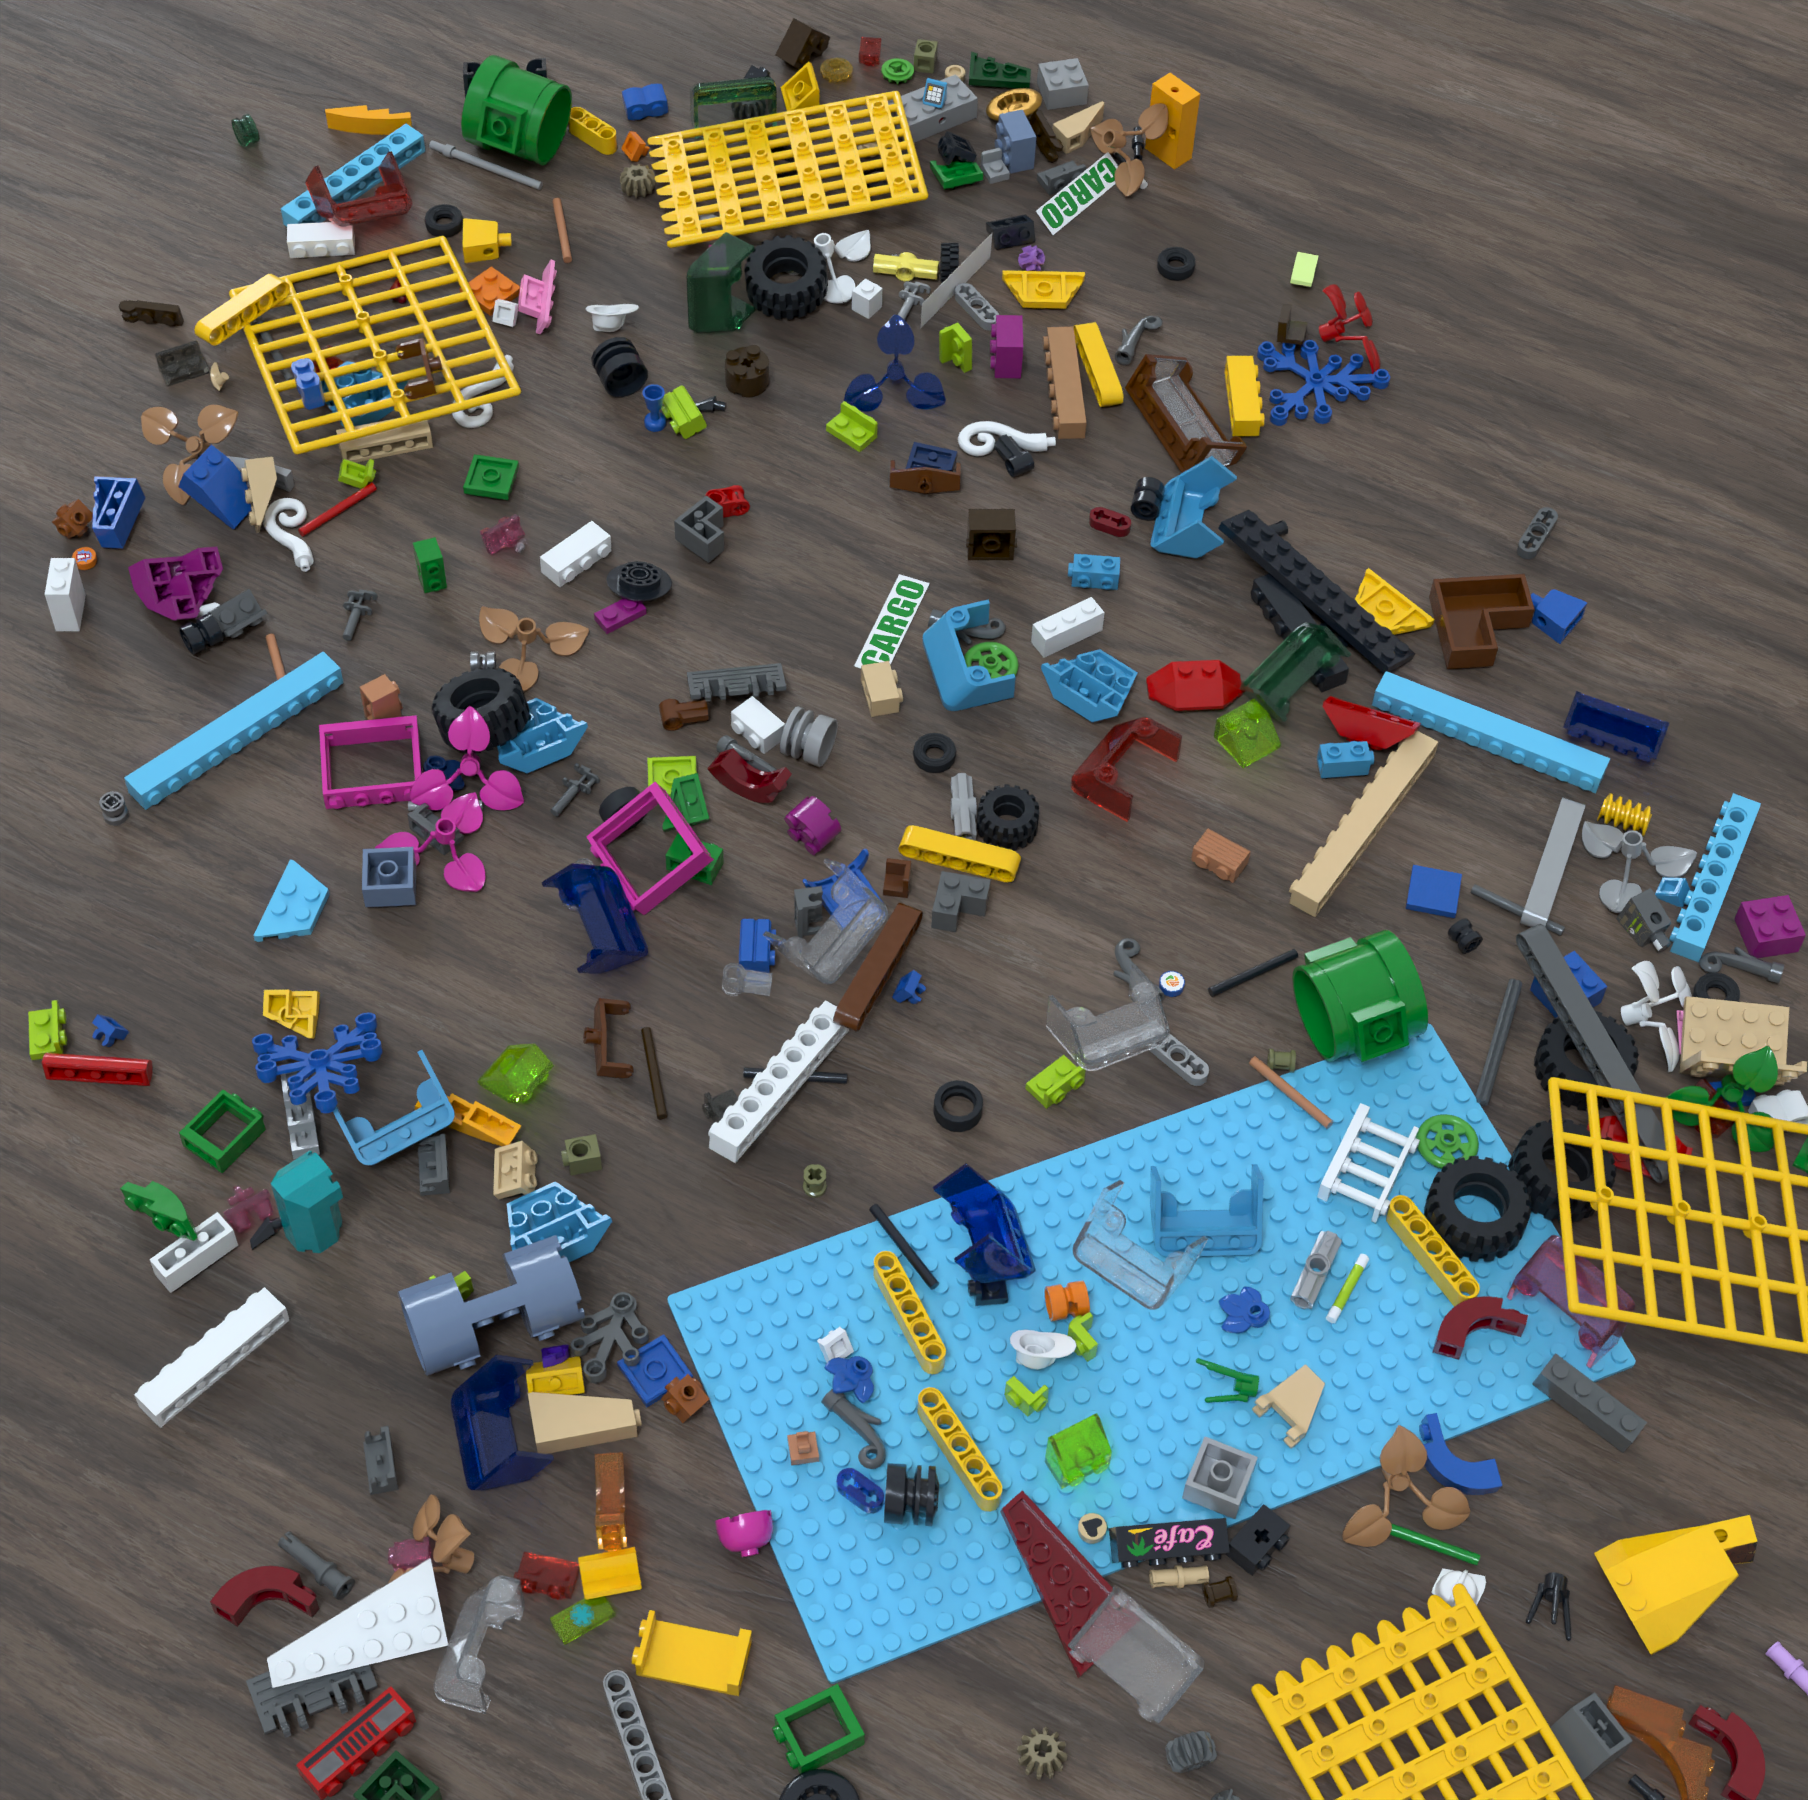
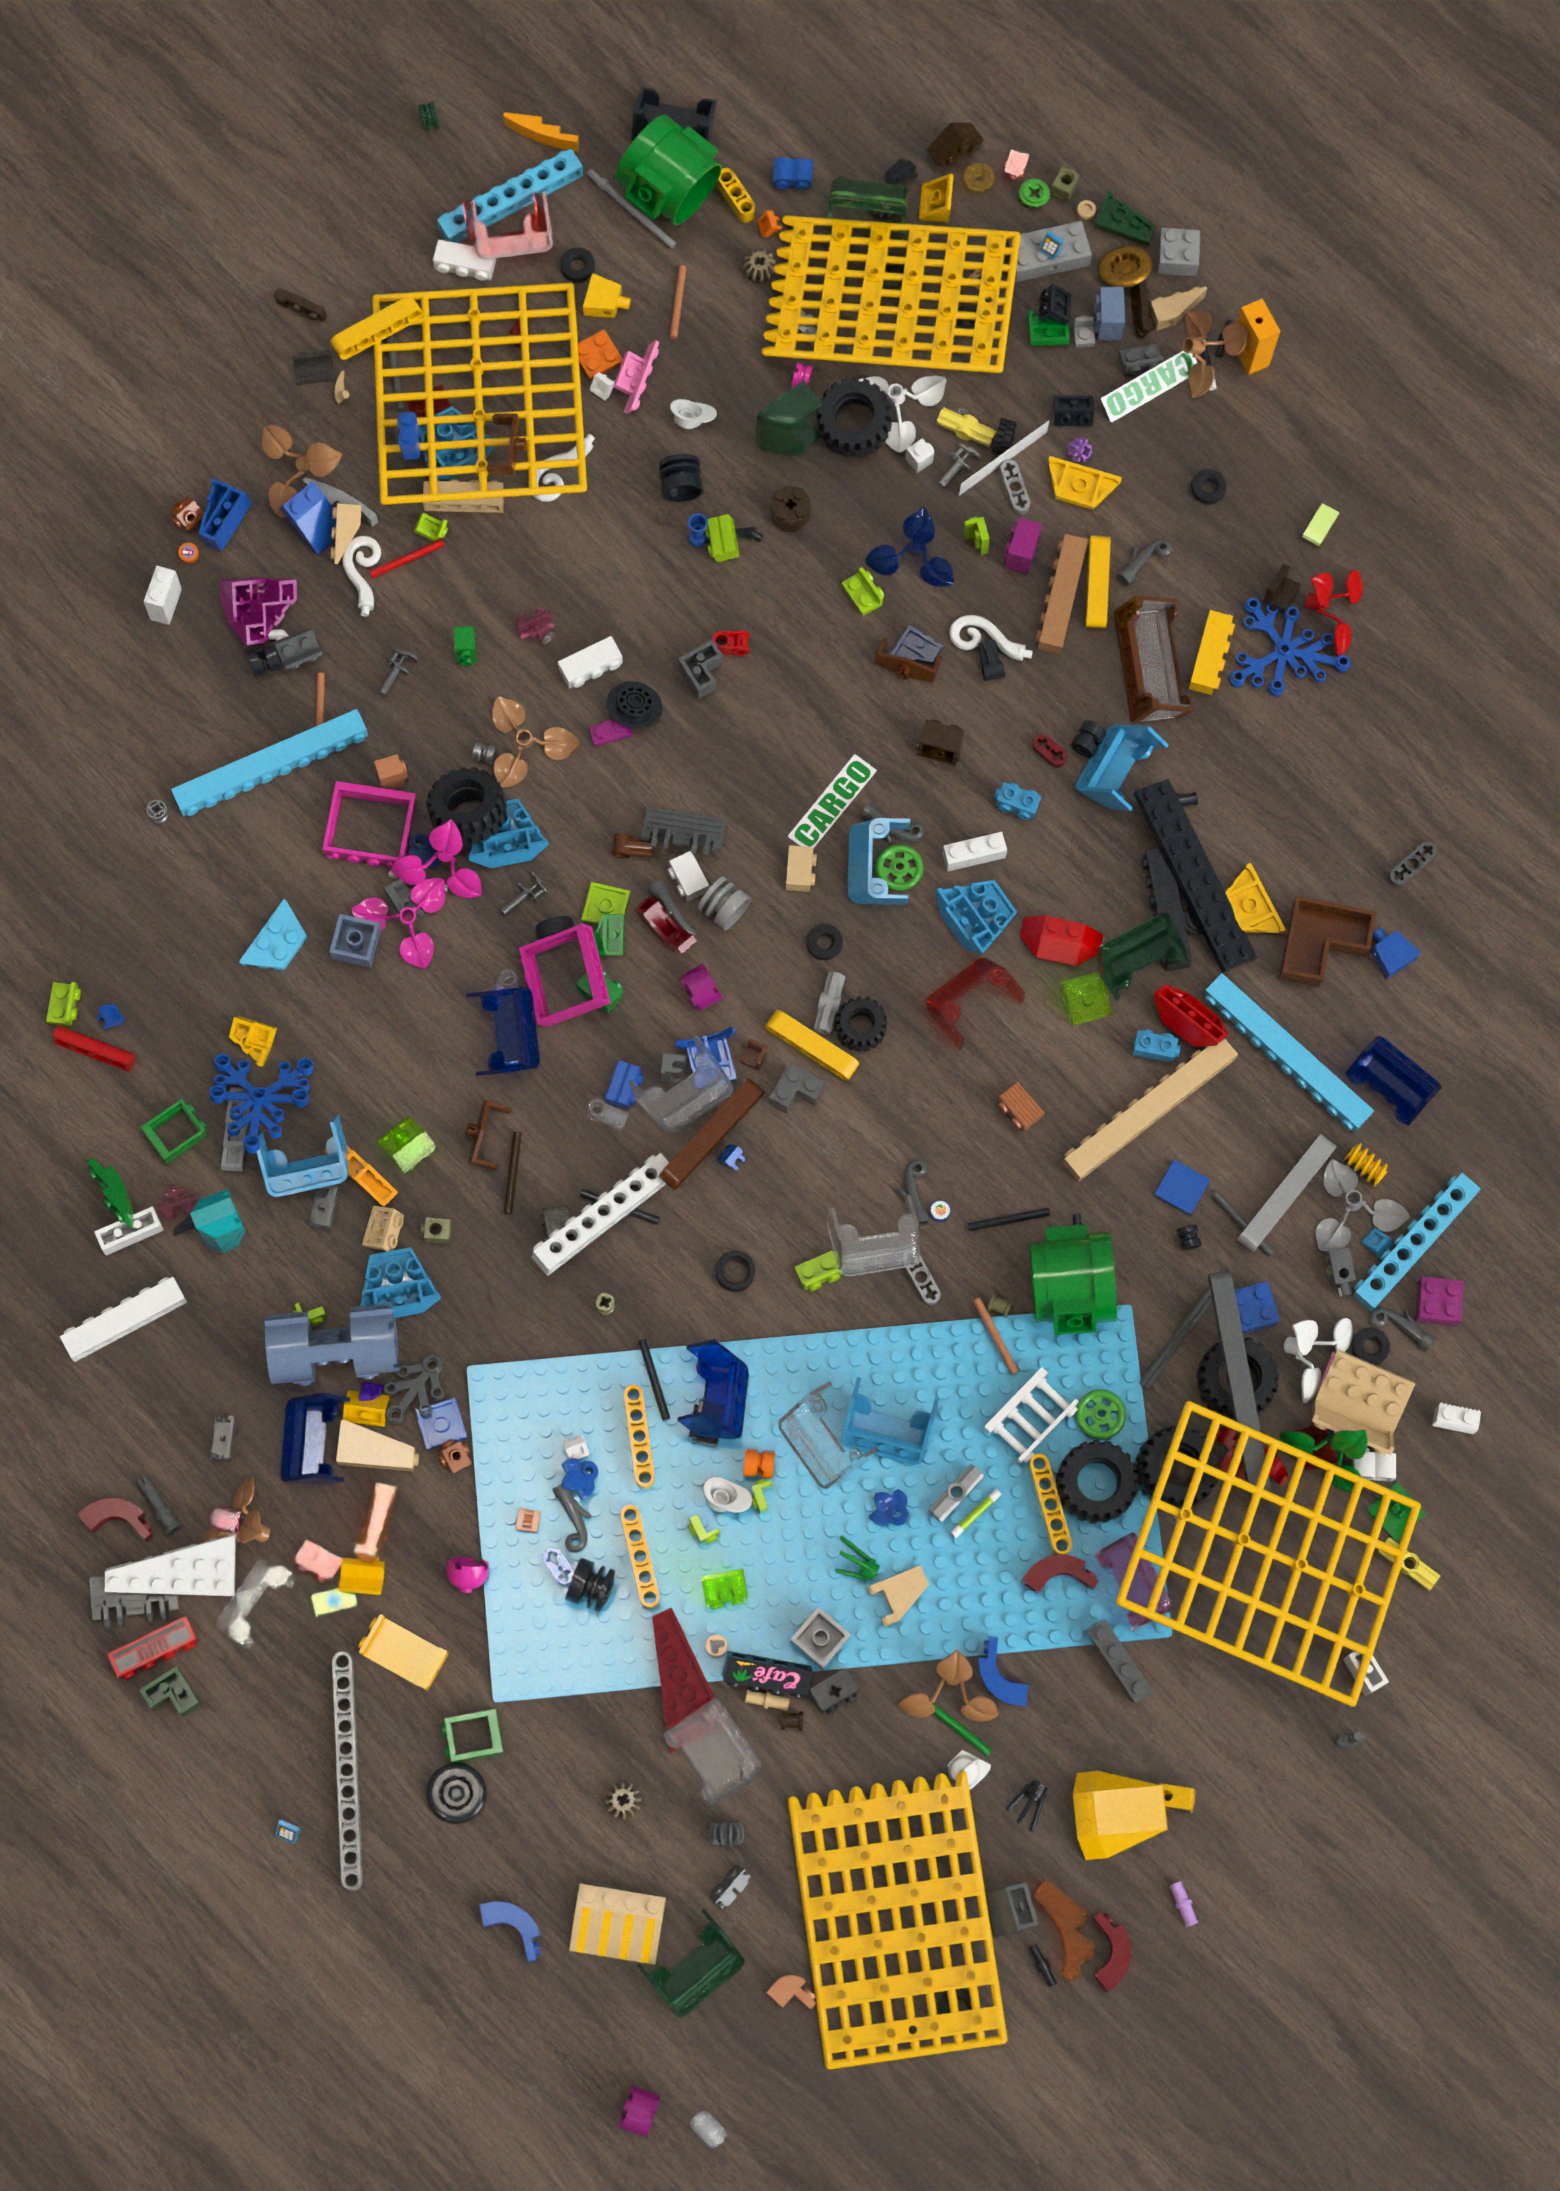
camera: 15 degrees right, 20 degrees up
green plate [463,454,519,500] -> none

